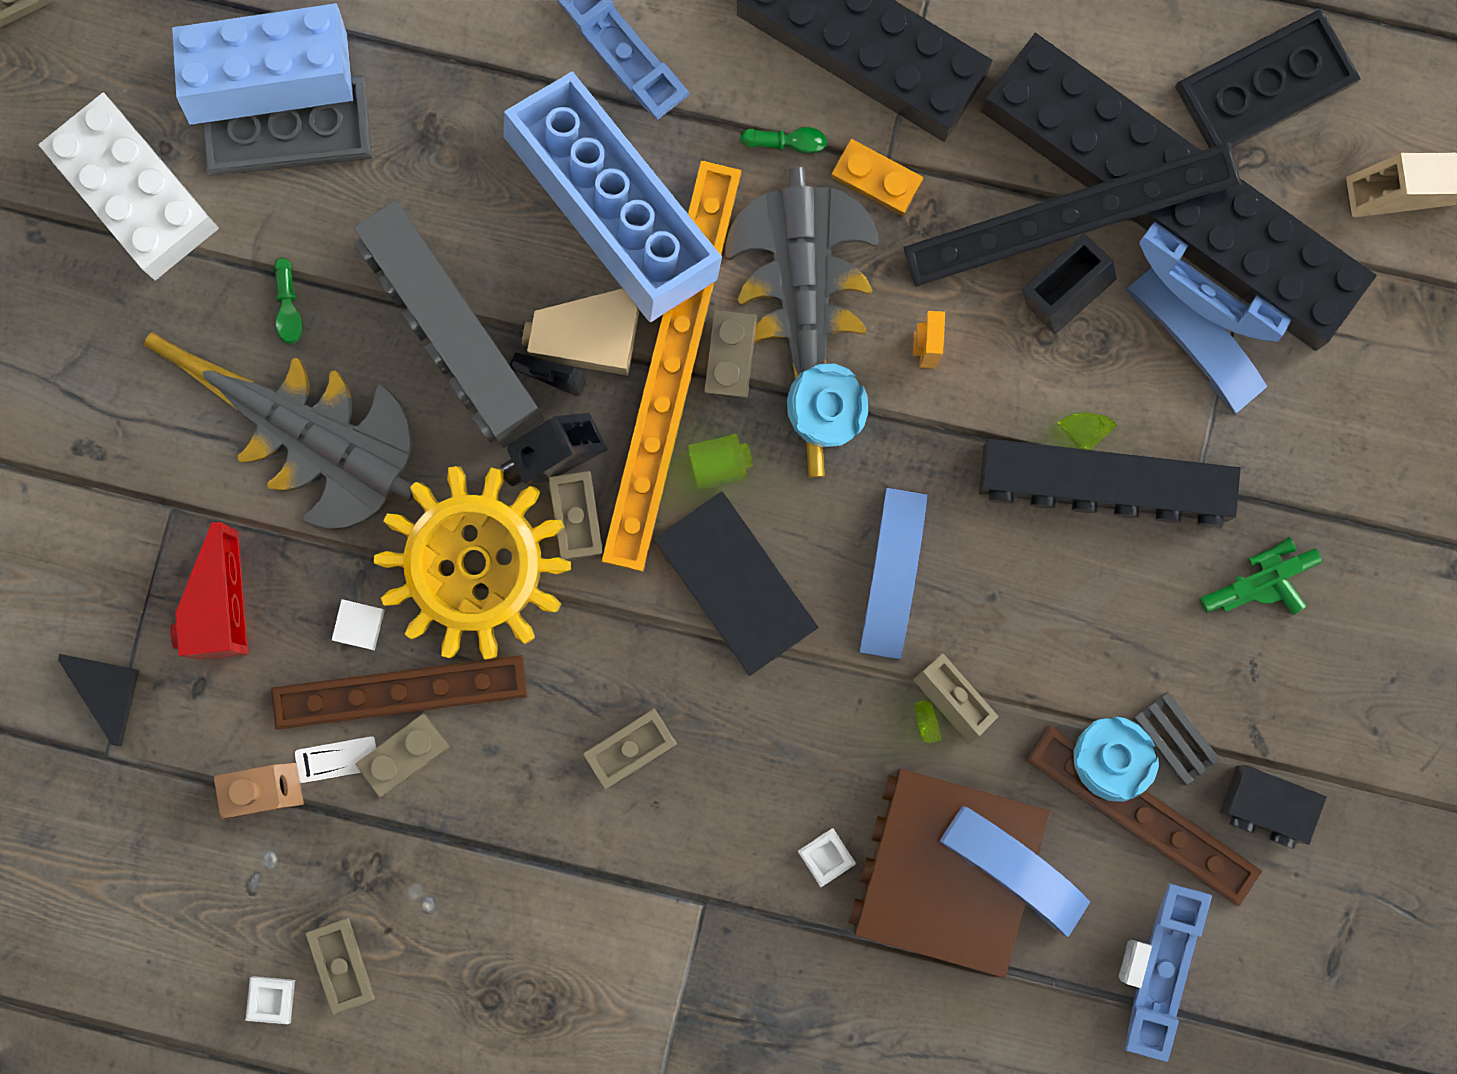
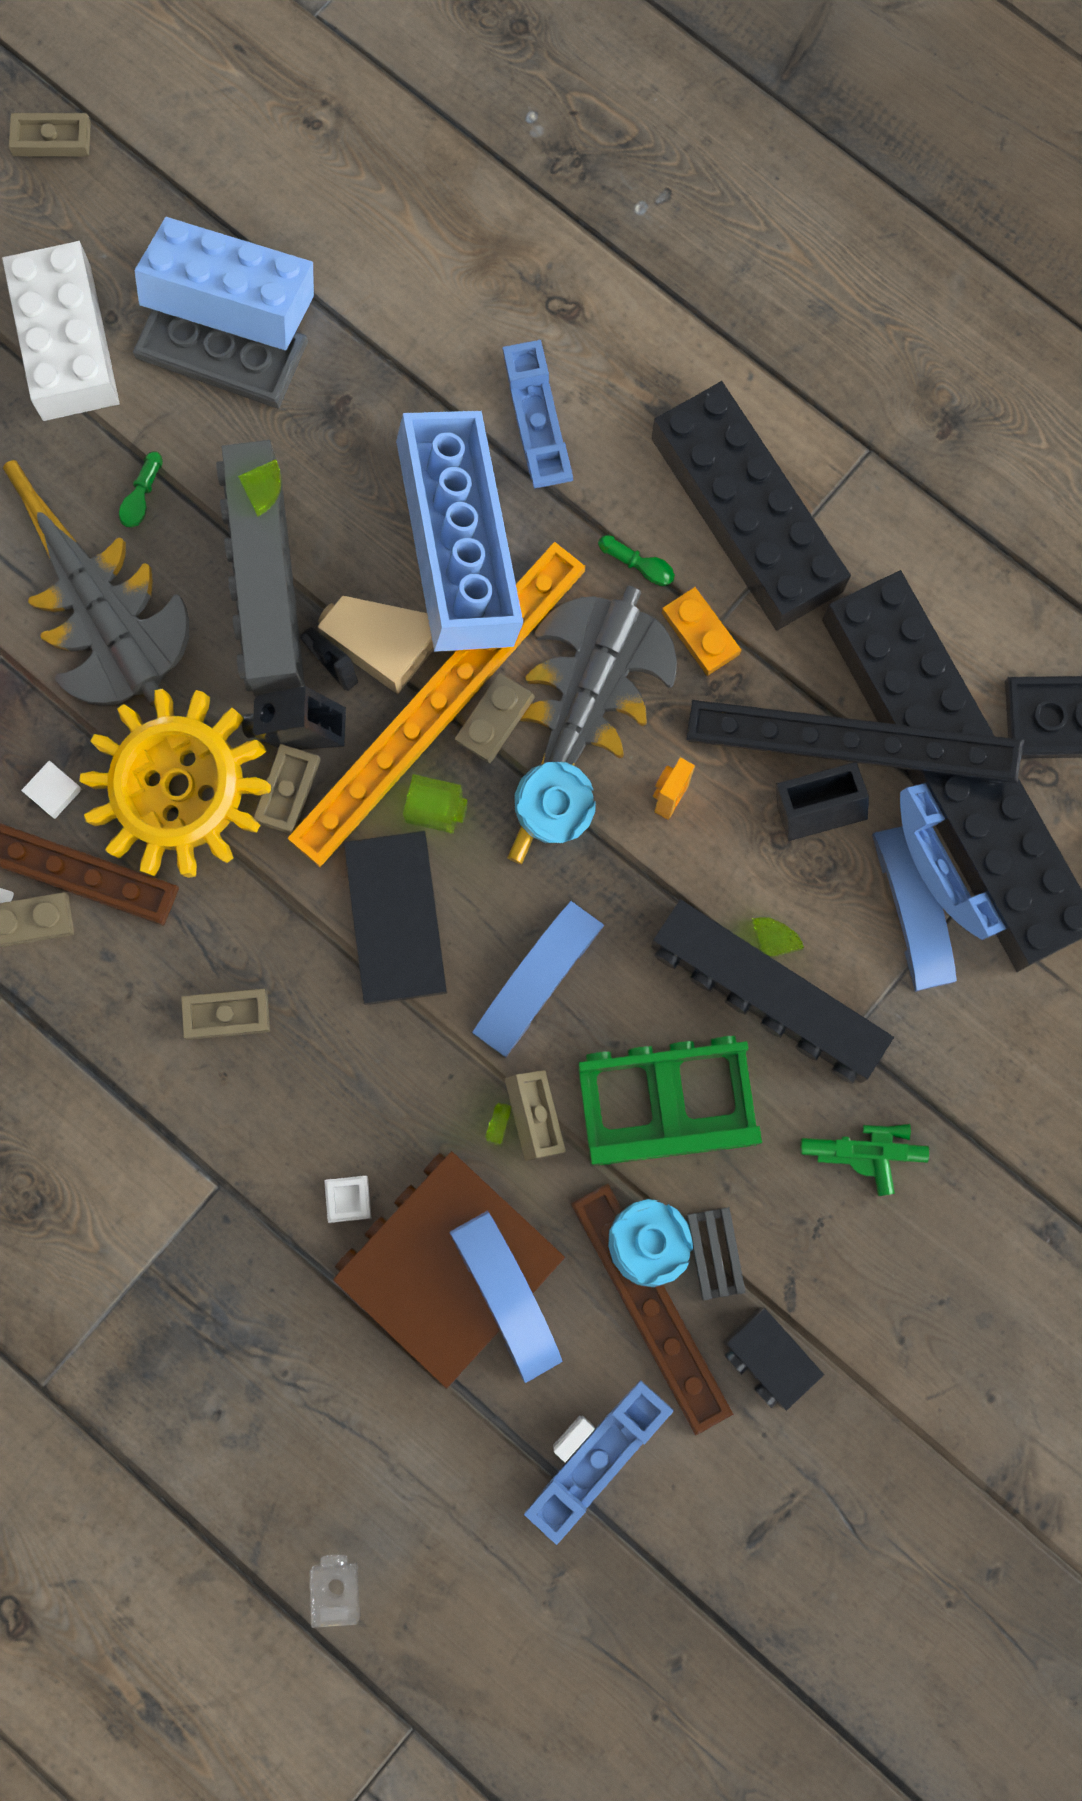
camera: 25 degrees right, 5 degrees down
none -> clear neon green tile [238,459,282,517]
none -> green window [578,1036,762,1167]

